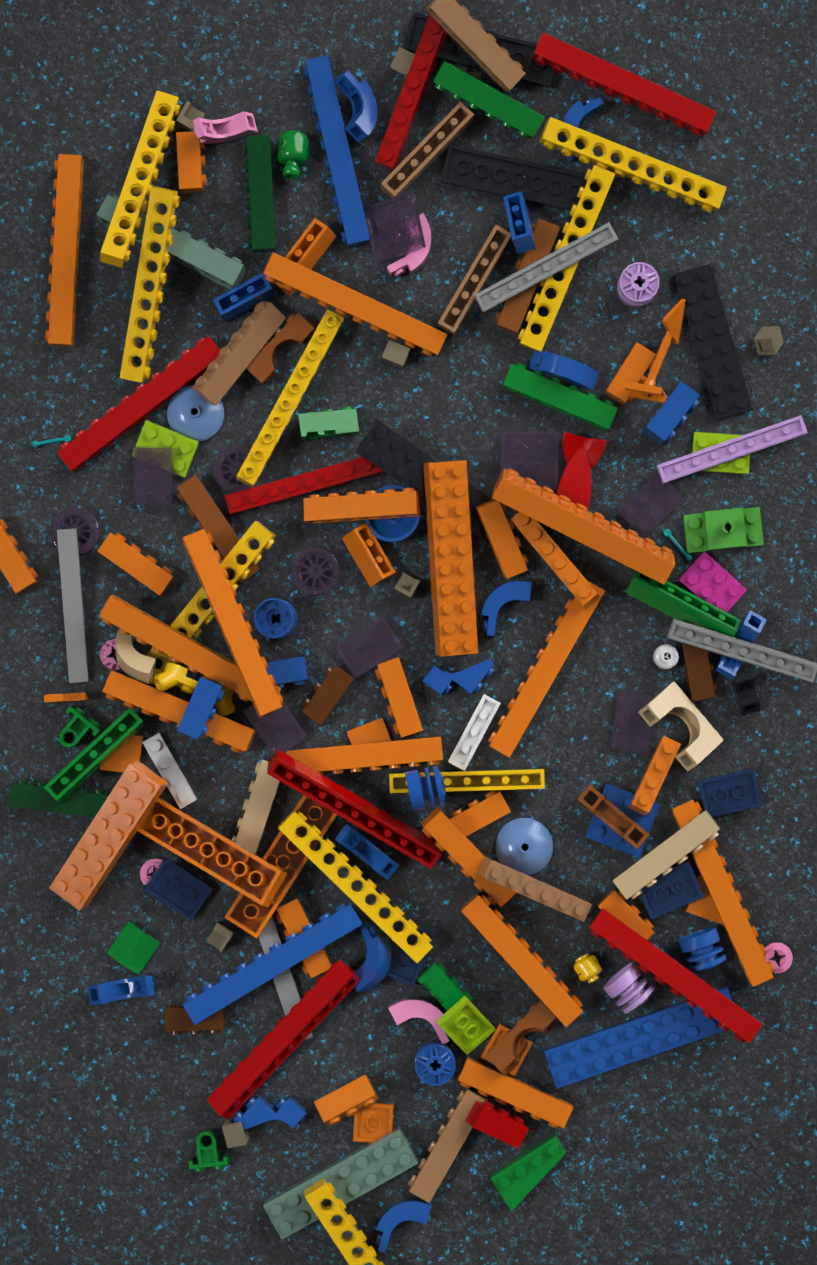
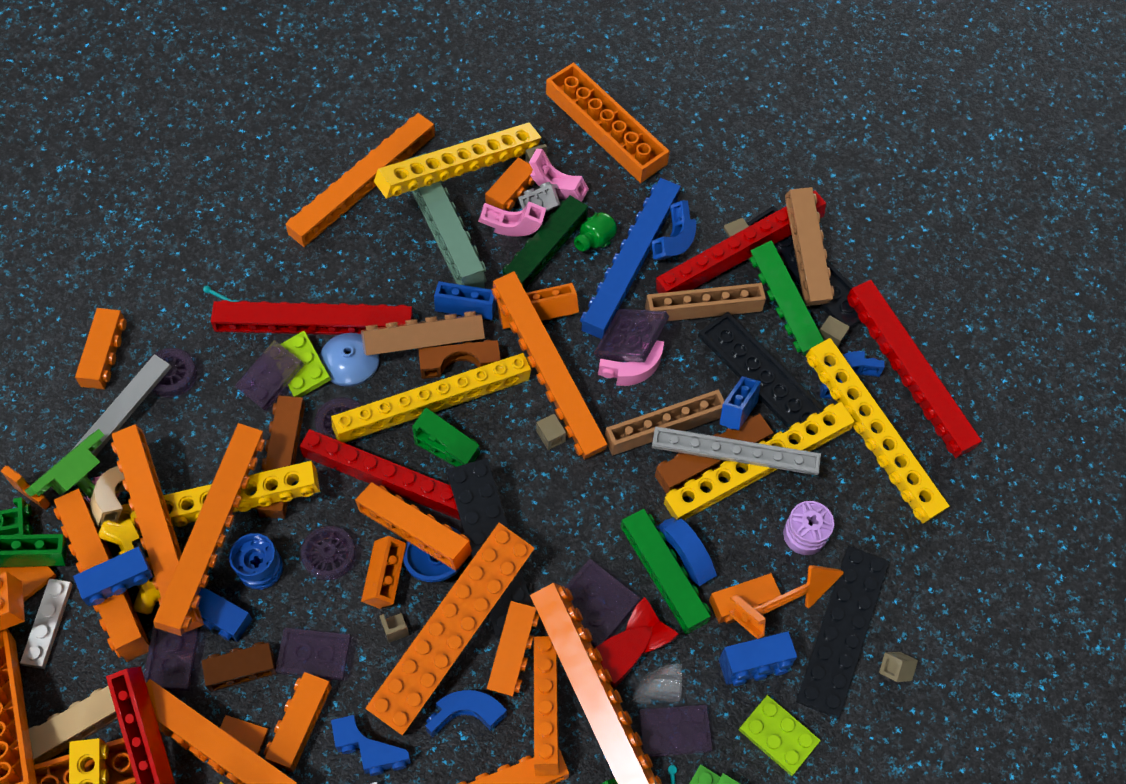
camera: 35 degrees right, 25 degrees down
orange brick [98,532,175,597] -> none
yellow brick [120,187,180,383] -> none
lavender tile [656,415,808,484] -> none
none -> bright green brick [25,429,104,499]
none -> bright pink arch [478,202,546,237]
none -> light grey bracket [518,182,560,212]
none -> orange brick [546,62,670,183]
none -> clear brick [632,663,682,705]
none -> dark tan panel [819,315,849,348]

